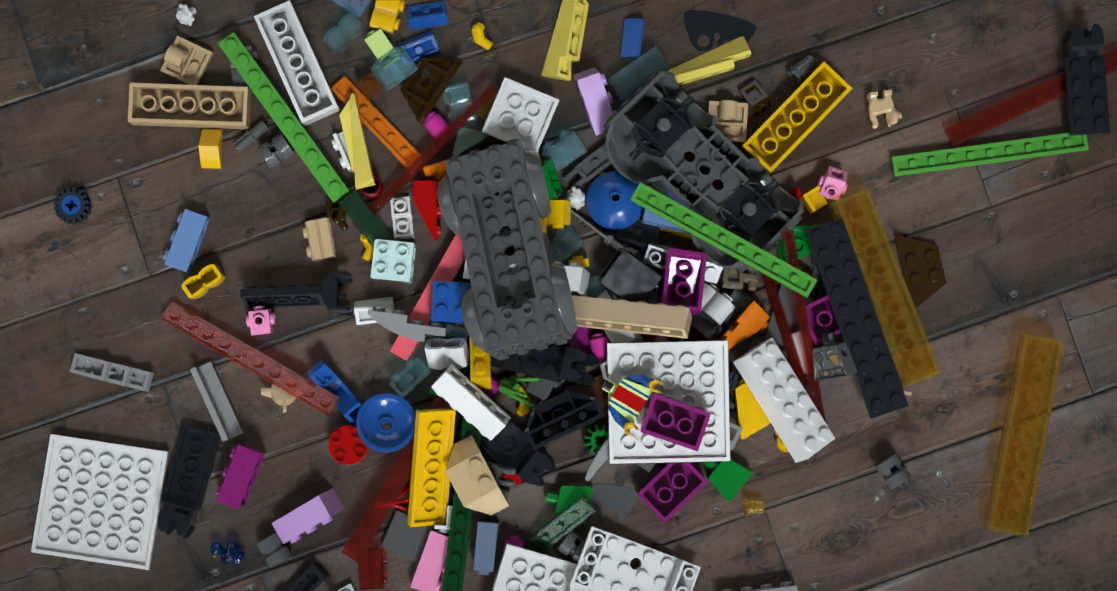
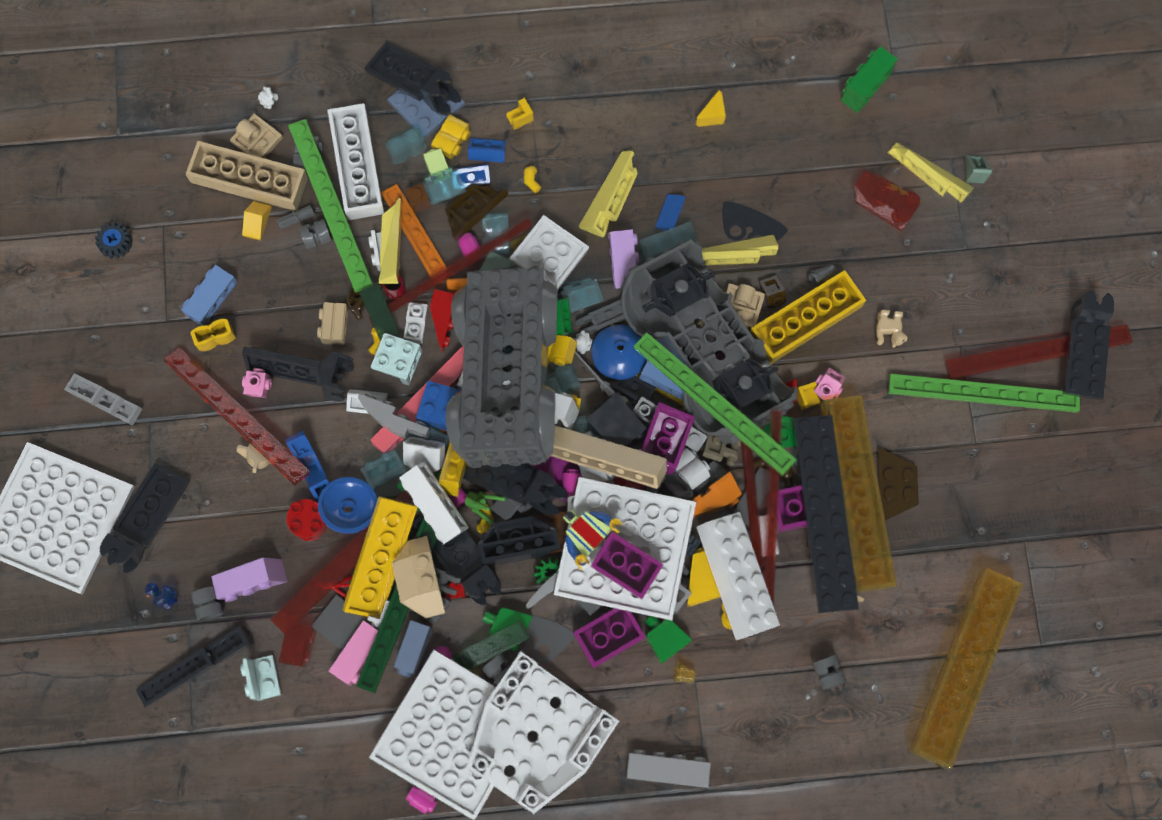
camera: 10 degrees right, 10 degrees down
light grey fence [190,362,244,441] -> none
magenta brick [215,444,266,510] -> none
torso [813,332,857,381] -> none

